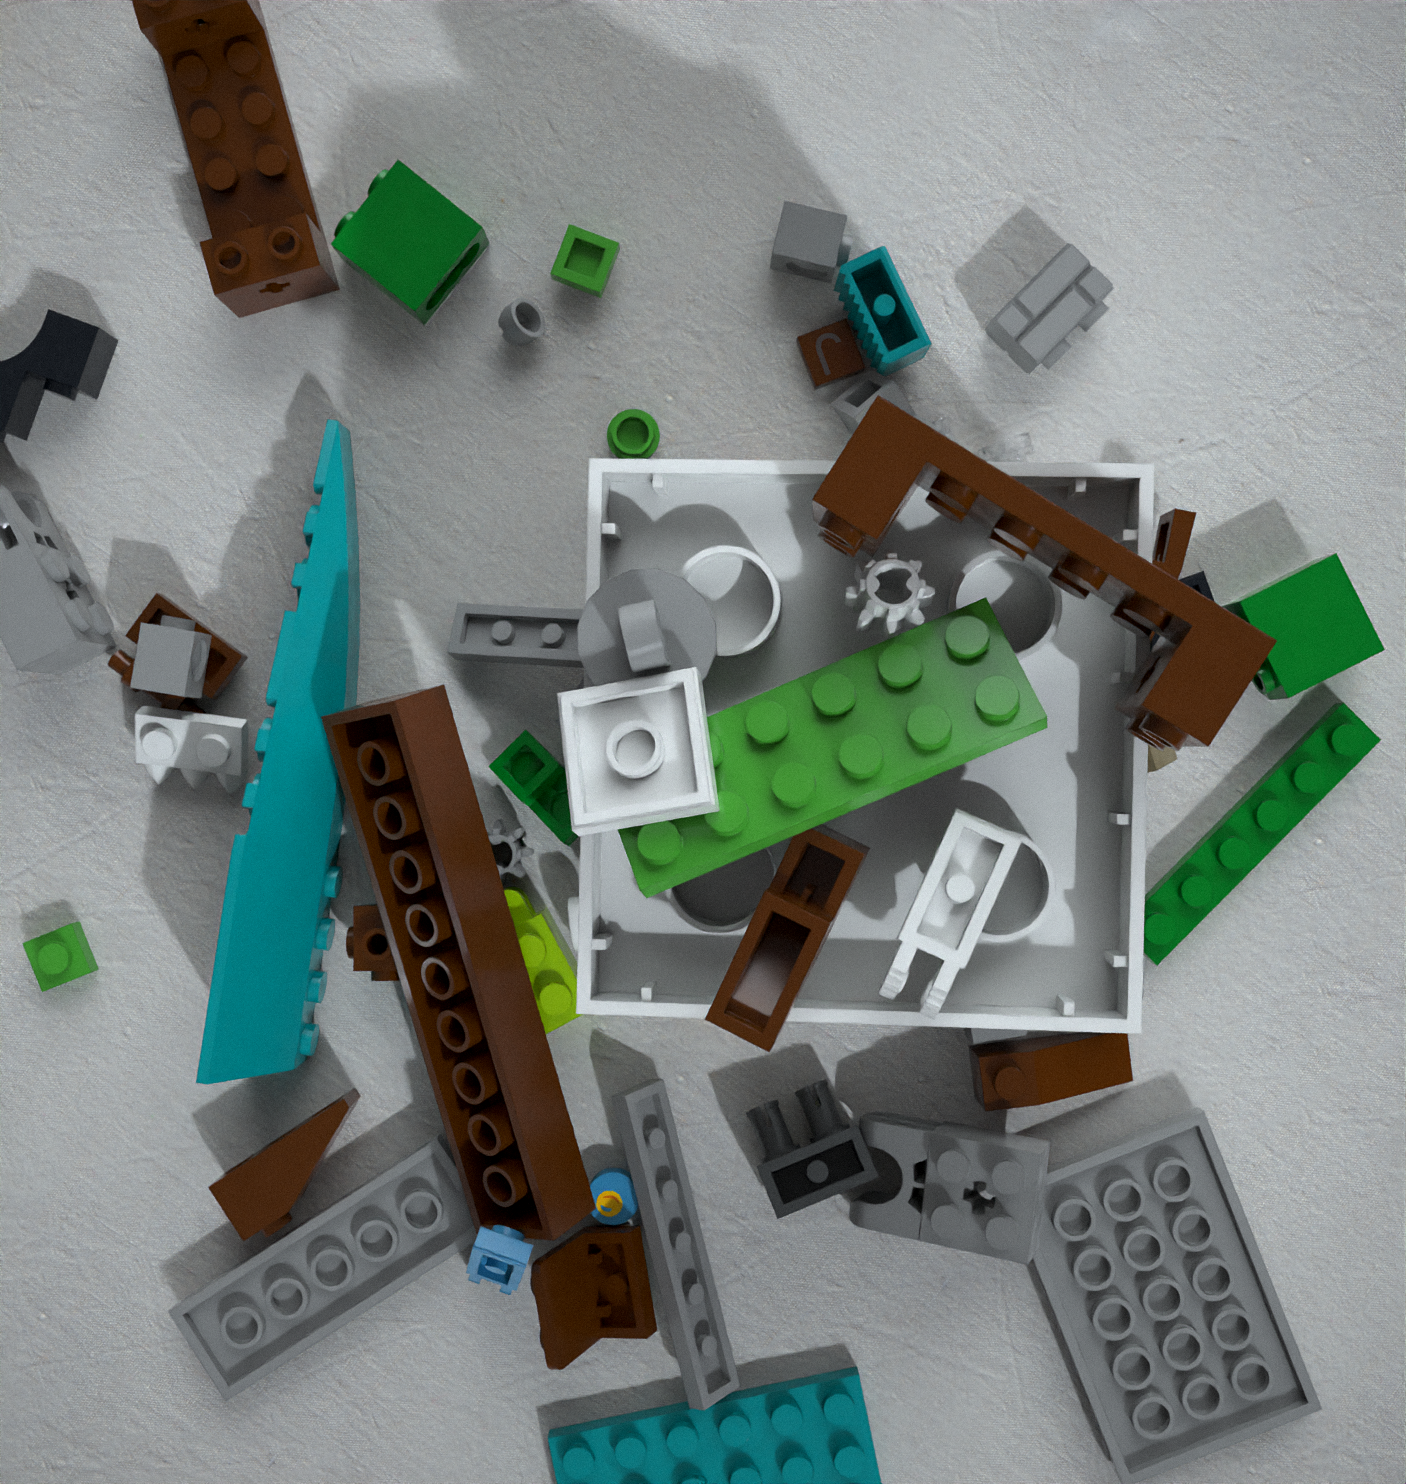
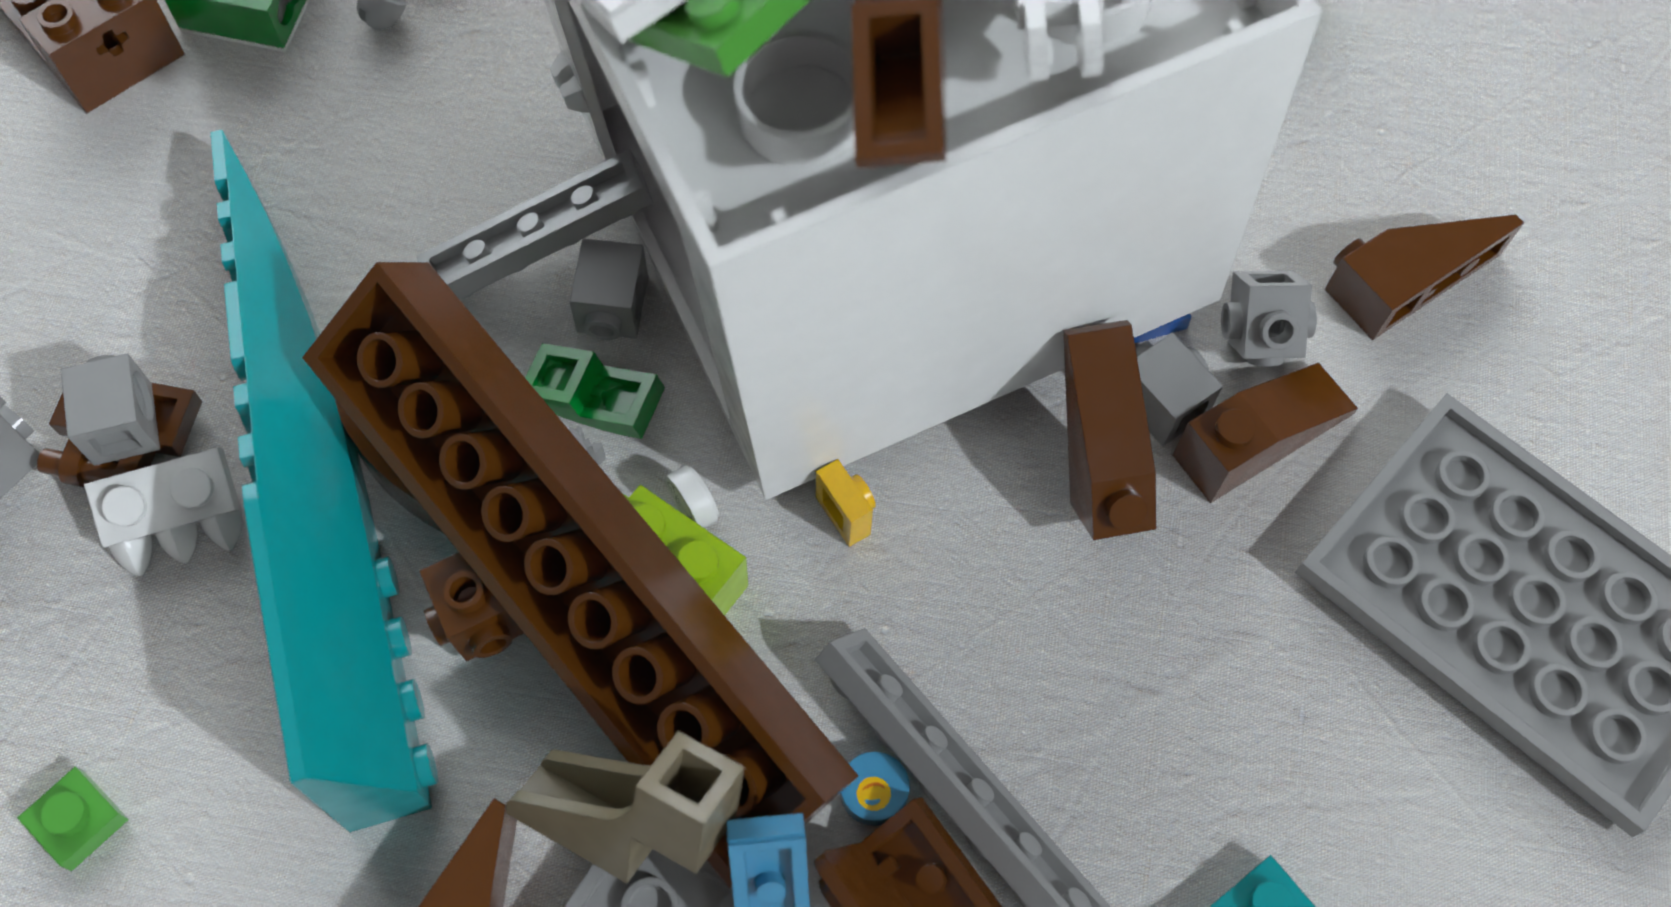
camera: 25 degrees left, 25 degrees down
bright green plate [607,409,660,459] -> none
dark grey brick [746,1079,879,1219] -> none
light grey brick [849,1111,1051,1265] -> none
green plate [1143,703,1381,966] -> none
none -> dark tan arch [506,731,745,883]
none -> reddish brown slope [1063,320,1156,540]
none -> reddish brown slope [1325,214,1524,340]

